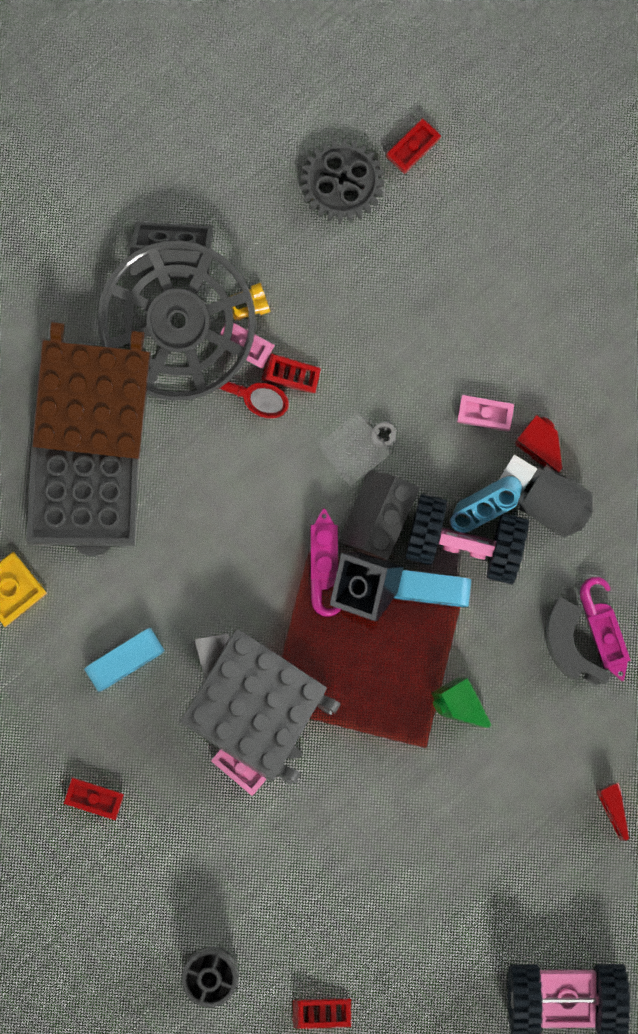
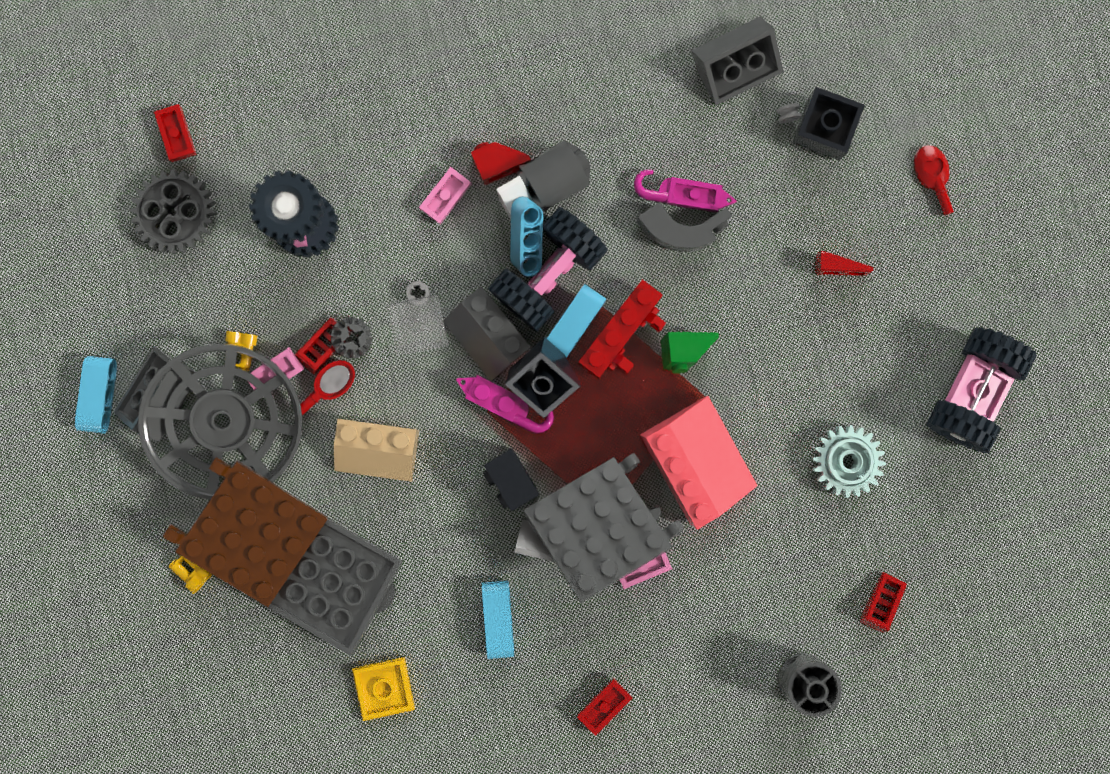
camera: 60 degrees left, 5 degrees up
none -> medium azure beam [75,356,117,434]
none -> yellow piece [169,555,213,594]
none -> black plate [249,170,339,258]
none -> dark grey gear [331,316,373,359]
none -> tan slope [334,419,420,482]
none -> black brick [482,449,540,512]
none -> red hinge [578,279,666,378]
none -> coral slope [640,396,757,530]
none -> light aqua gear [811,425,886,498]

